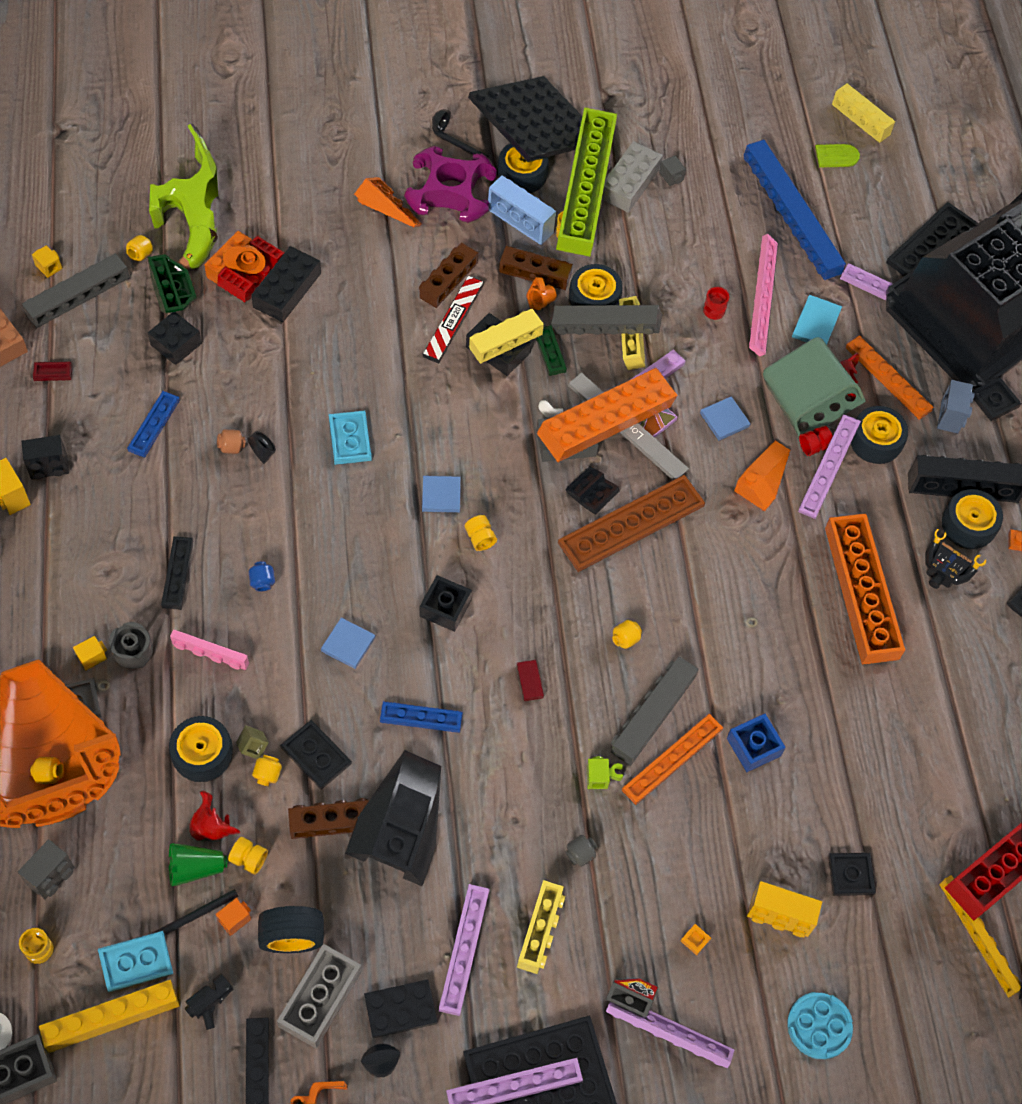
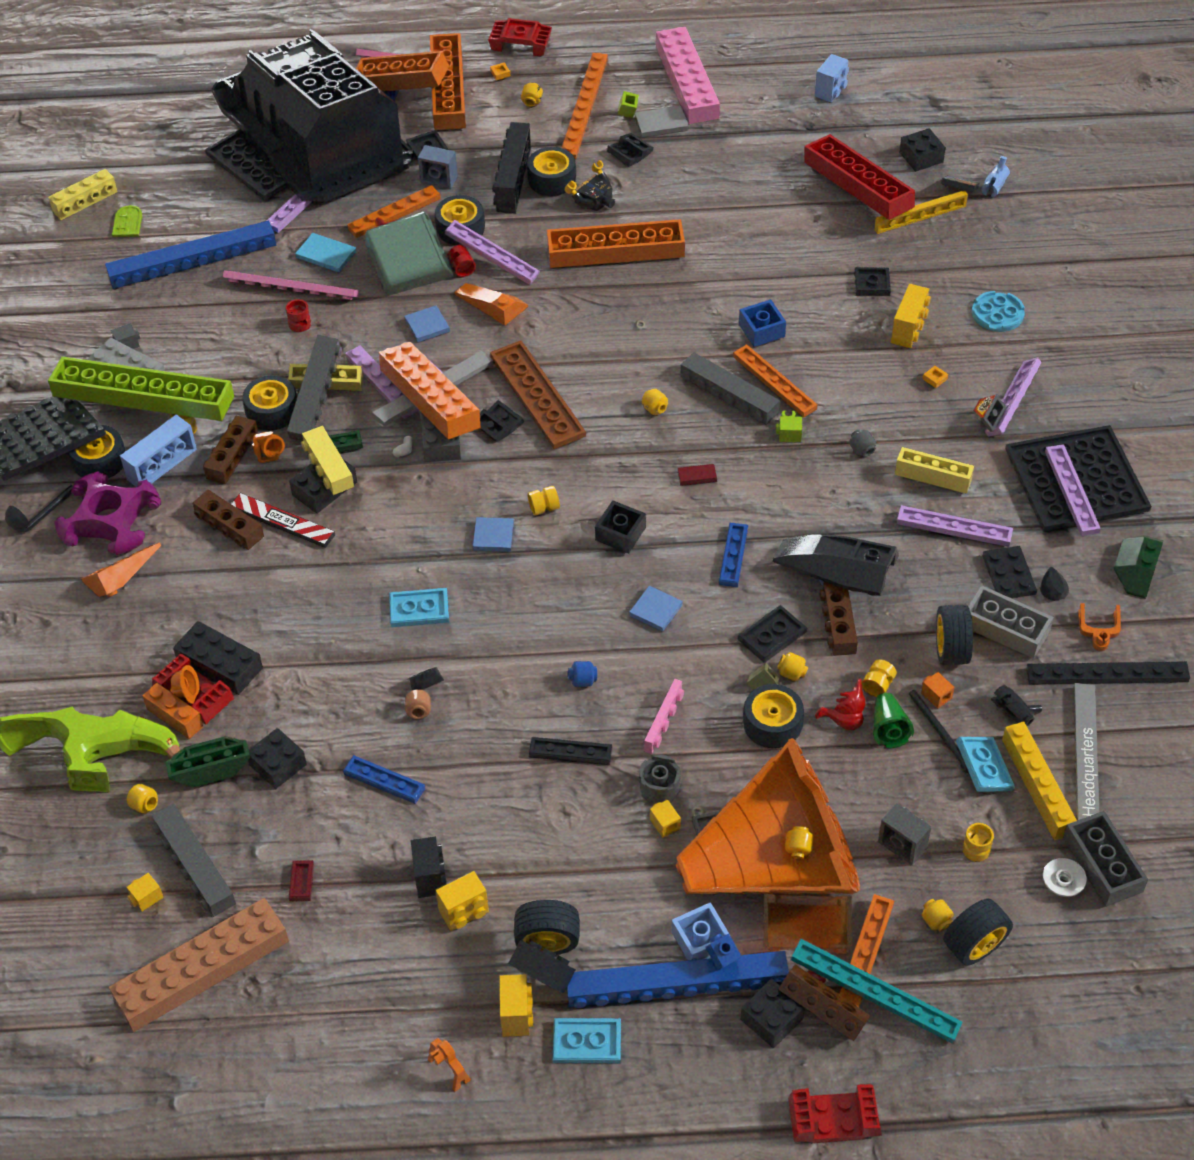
camera: 80 degrees left, 10 degrees down
none -> light grey tile [1074,683,1099,820]

